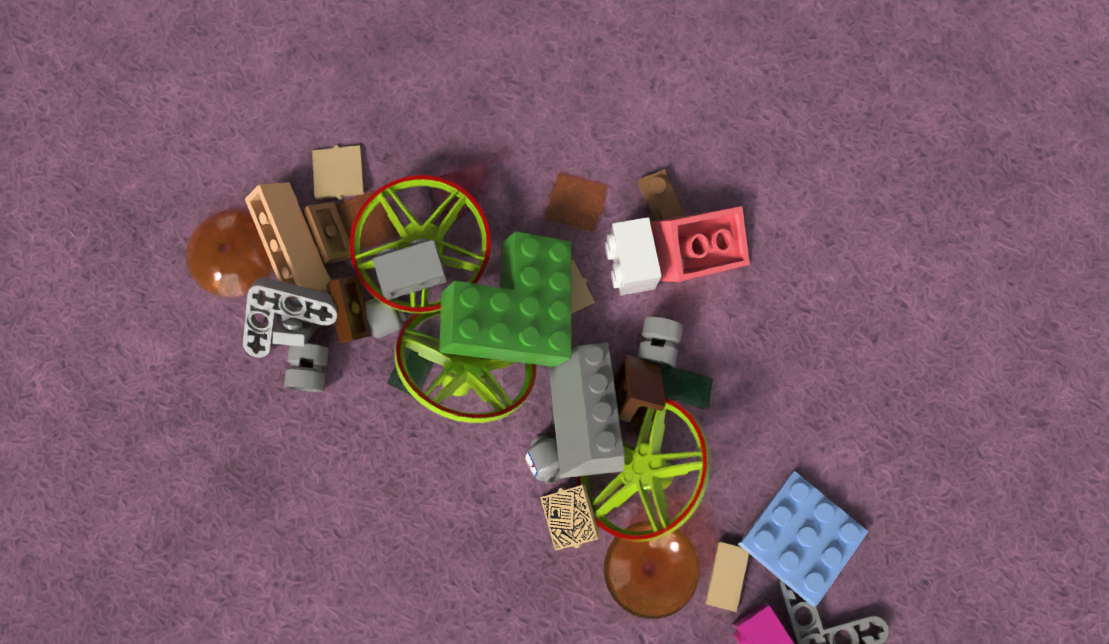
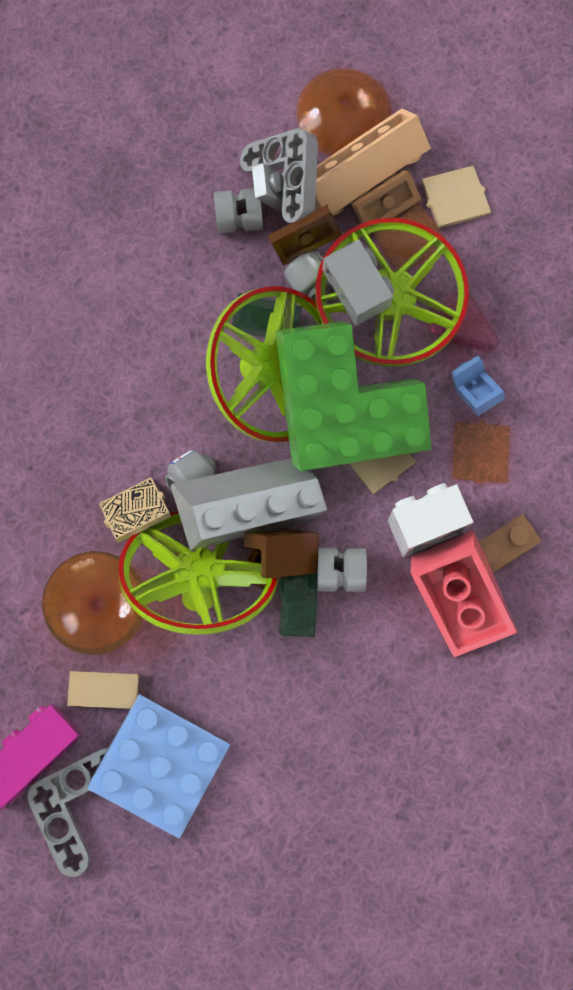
camera: 80 degrees right, 0 degrees up
none -> medium blue bracket [452,356,505,416]

